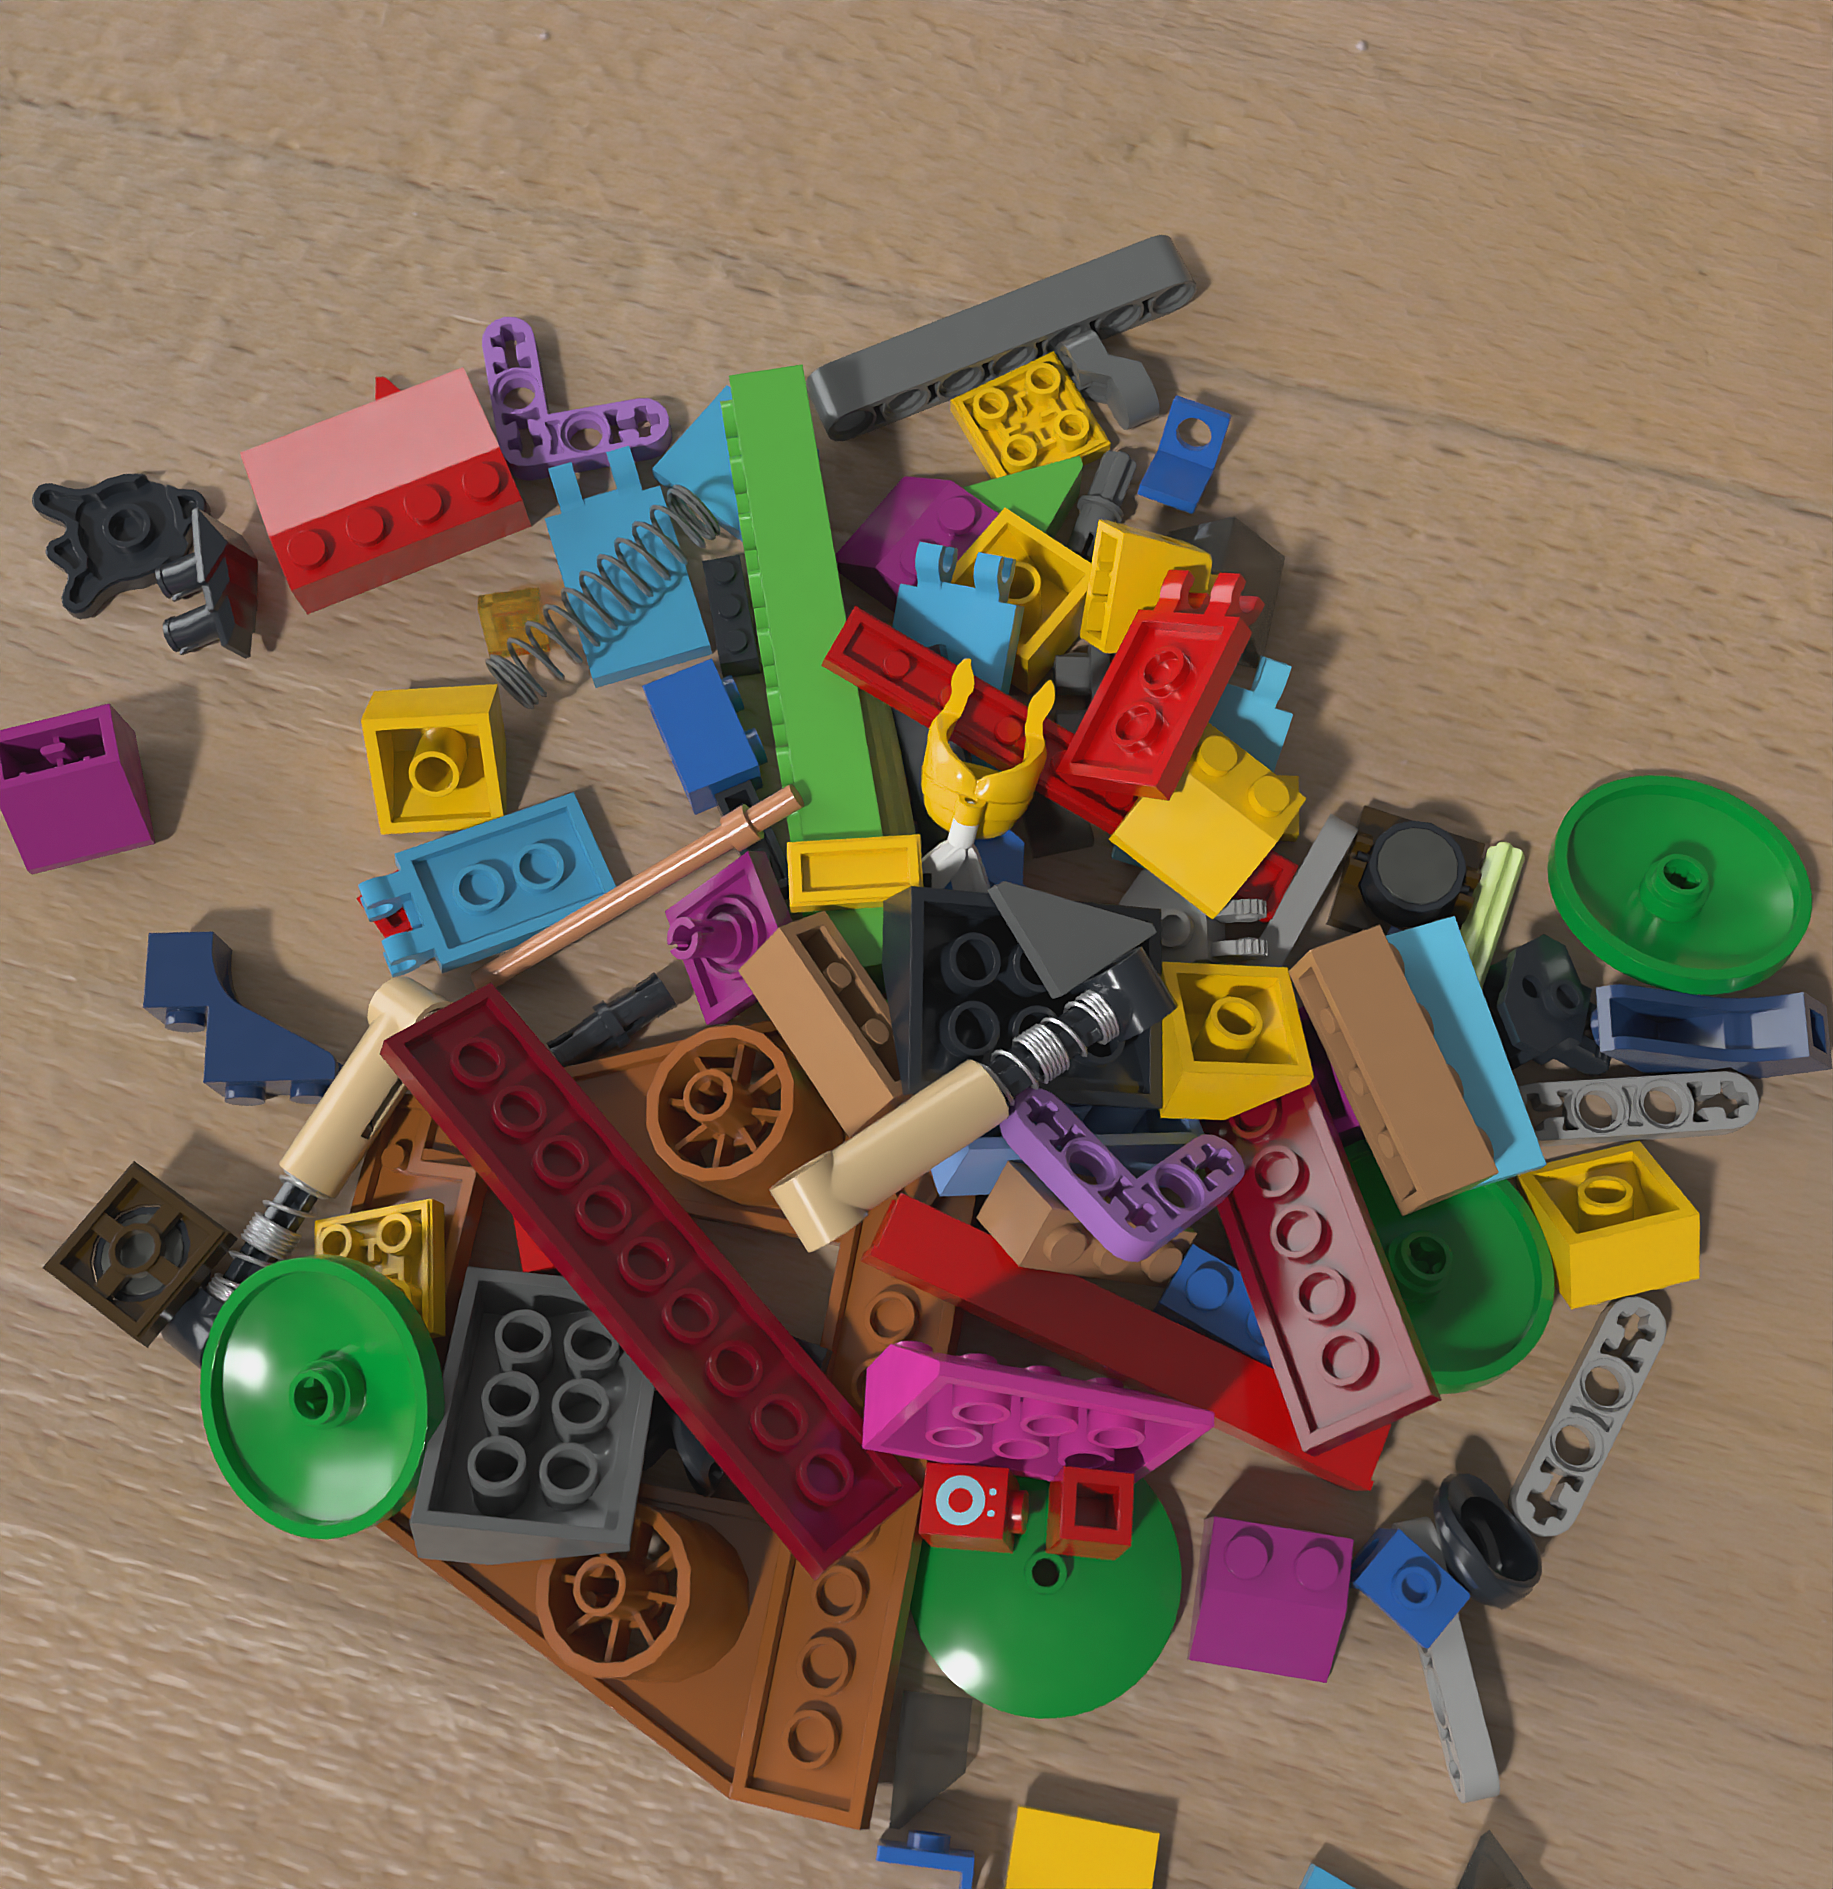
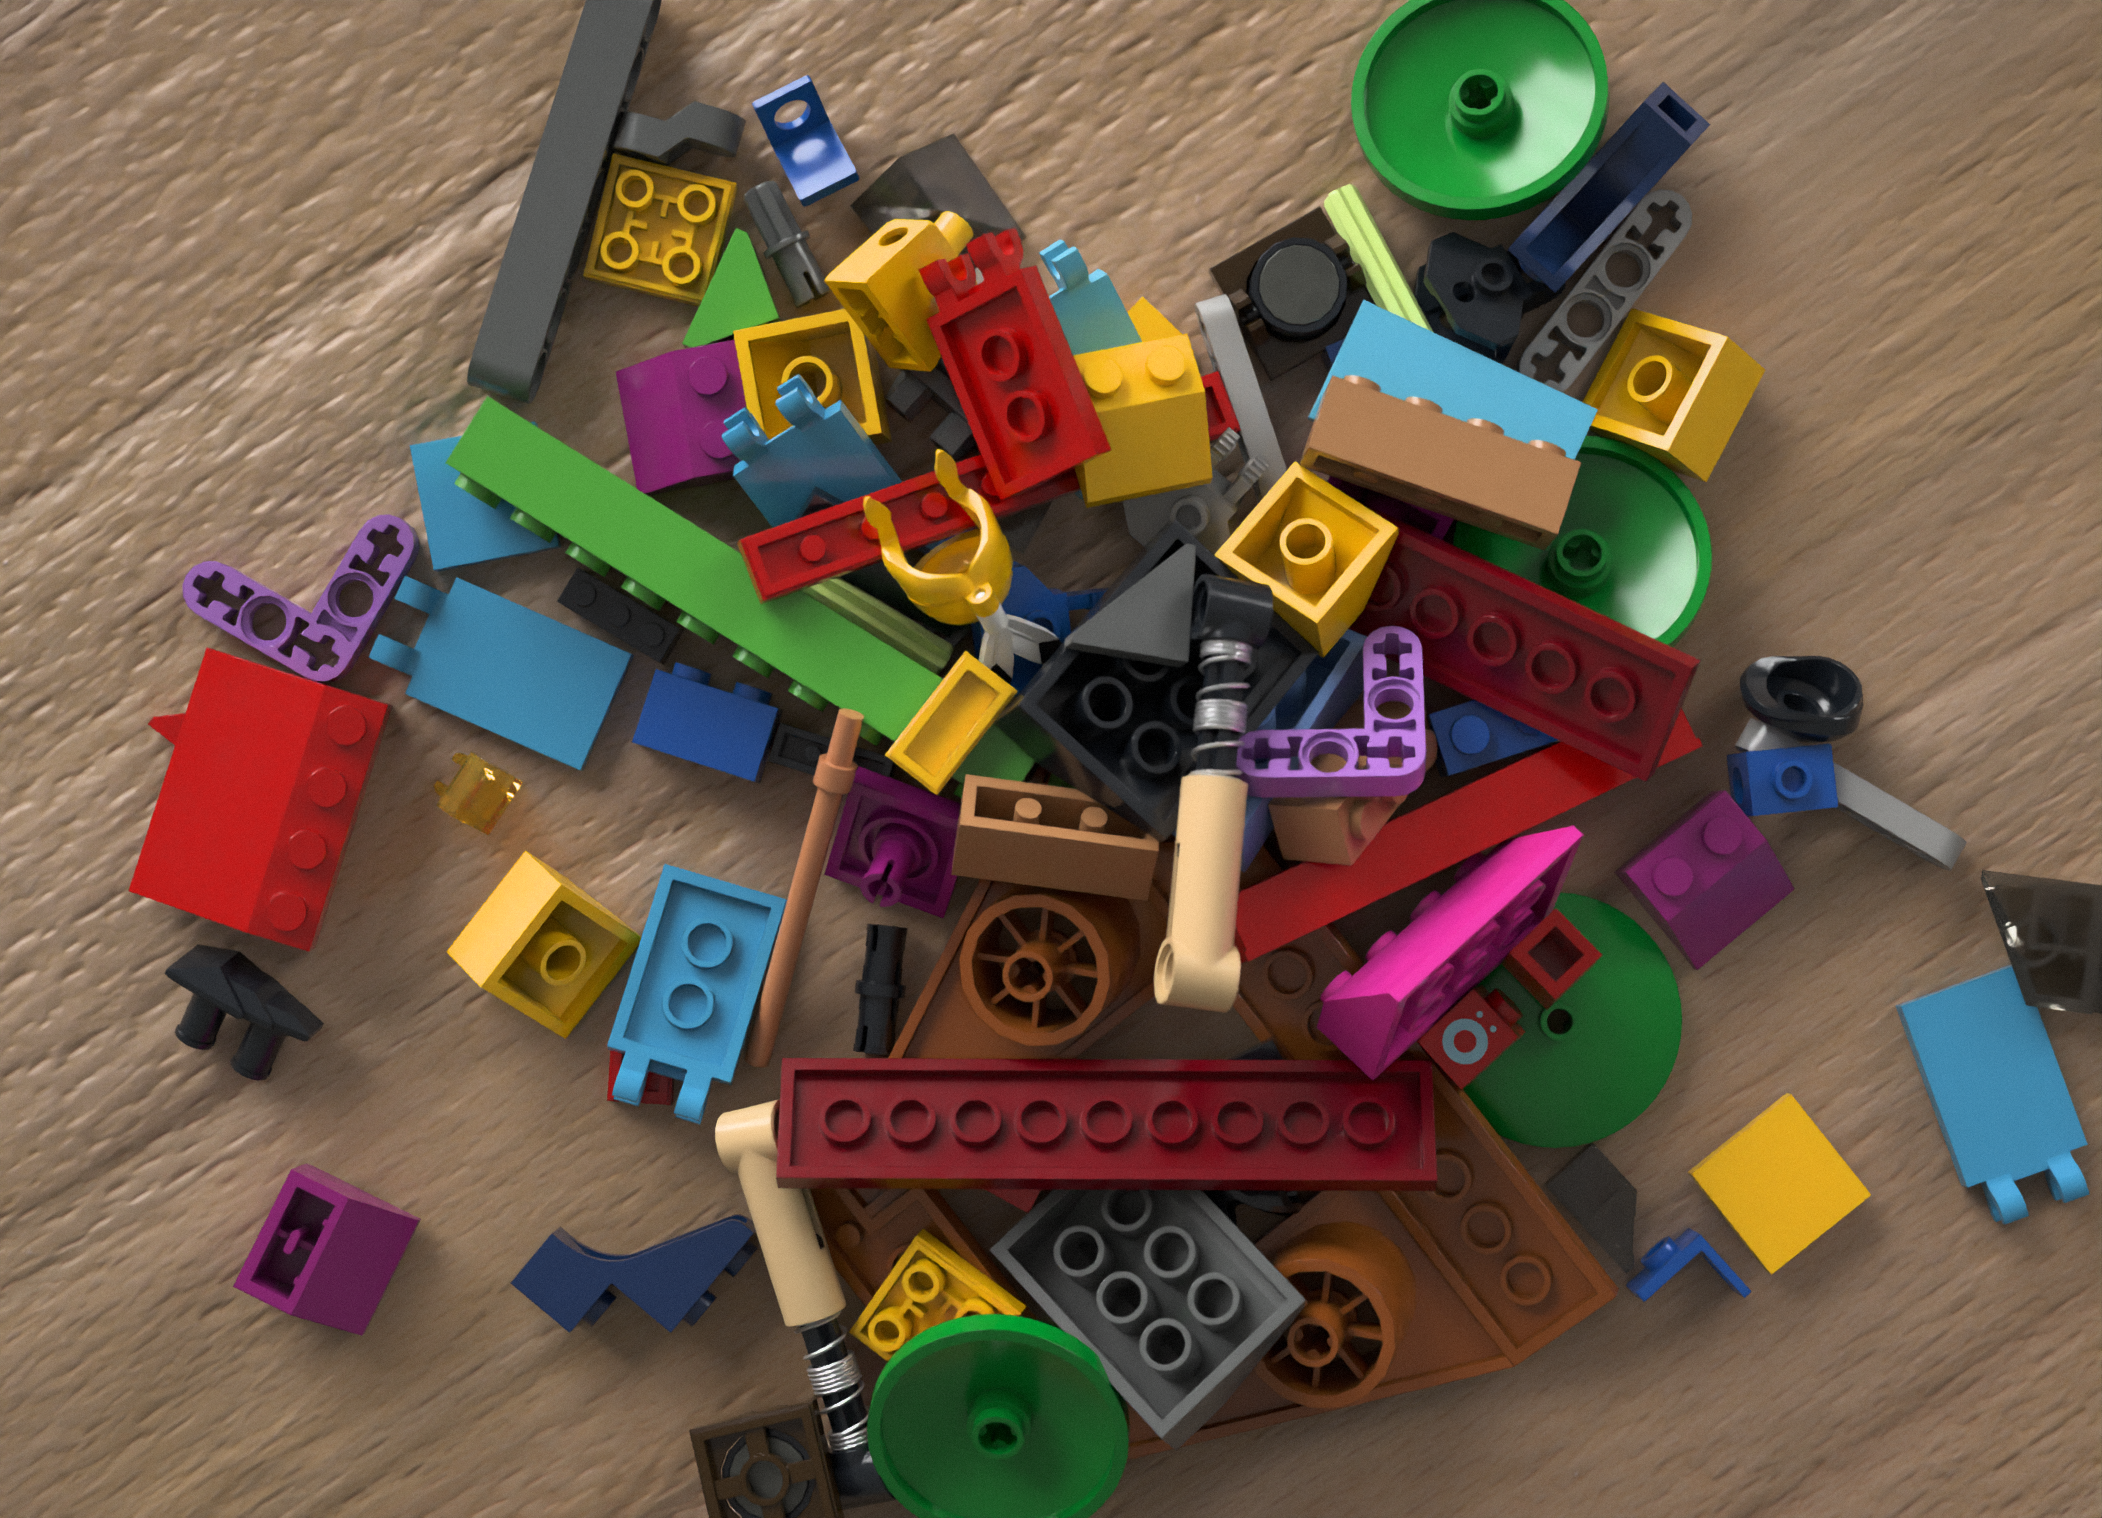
camera: 50 degrees left, 15 degrees up
black tile [32,474,211,619] -> none
dark grey piece [485,484,720,709] -> none
light grey beam [1508,1297,1667,1537] -> none

